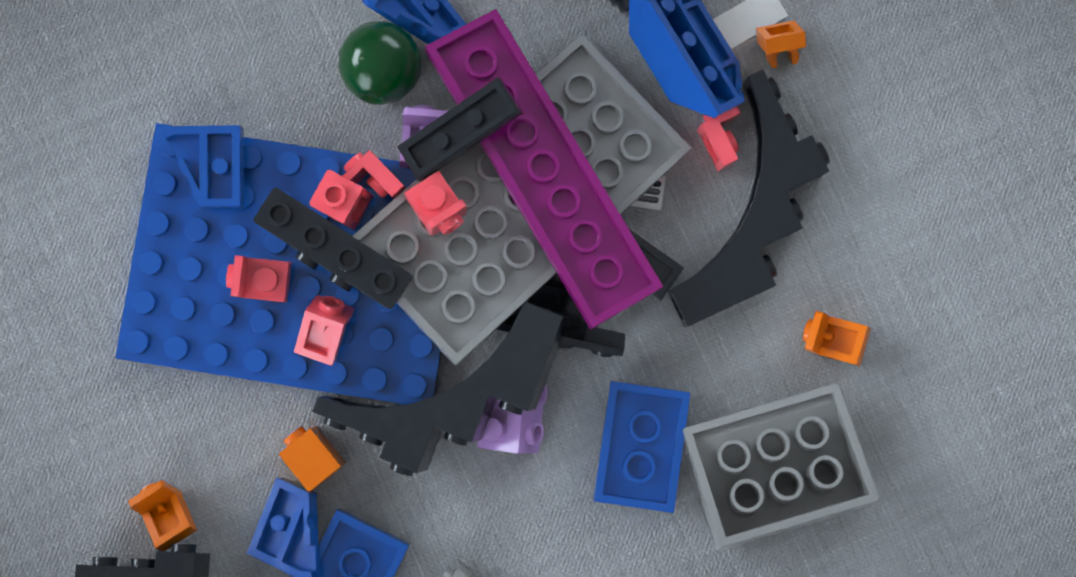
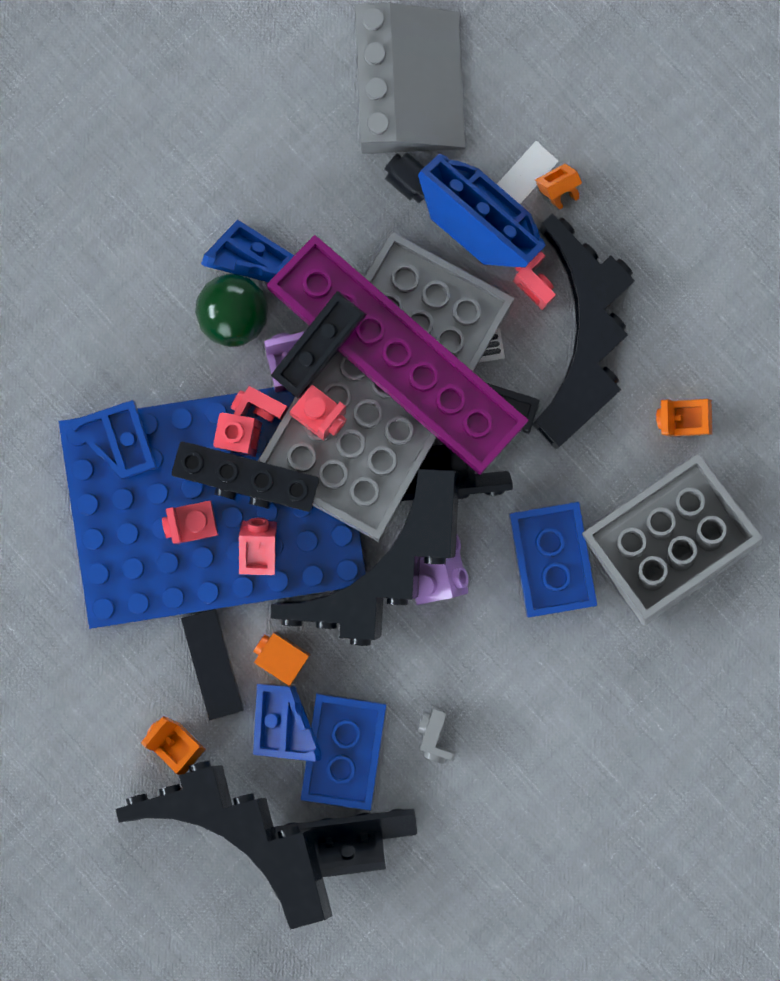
camera: 20 degrees left, 0 degrees up
none -> black tile [181,609,244,721]

